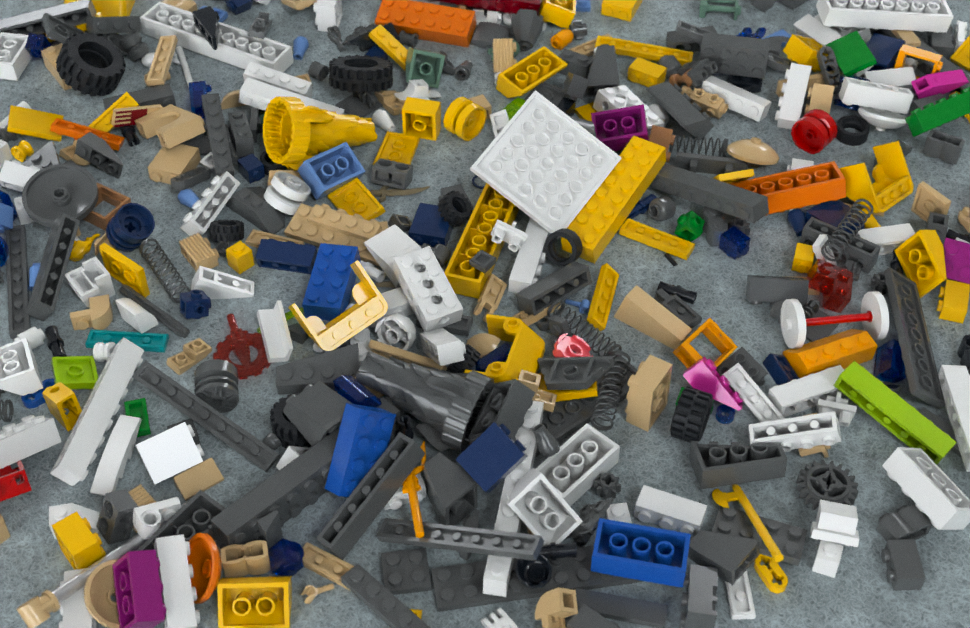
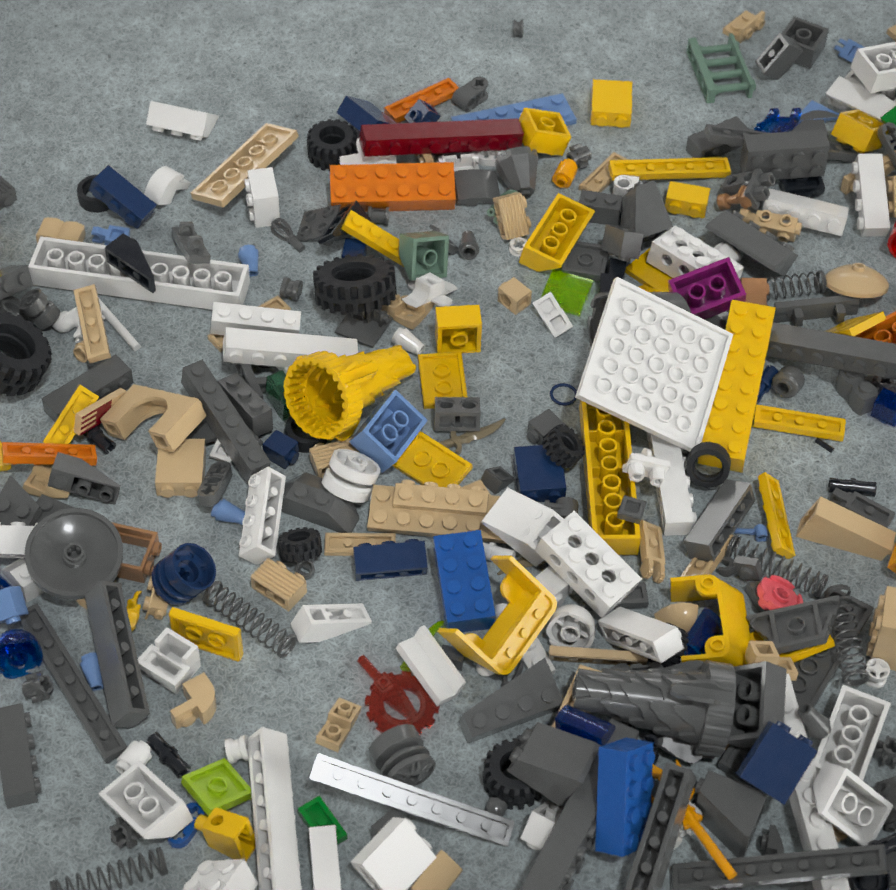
camera: 20 degrees left, 5 degrees up
teal tile [85,330,169,353] -> none
white brick [115,298,158,334] -> none
dark grey axle [119,284,190,338] -> none
dark blue brick [180,289,211,319] -> none
clear blue brick [189,81,212,119] -> none
tan brick [221,90,245,110] -> none
yellow brick [225,241,255,274] -> none
yellow wheel [443,96,487,141] -> none
dark grey head [658,55,682,79] -> none
green brick [674,210,705,242] -> none
none -> white wheel [862,658,890,688]

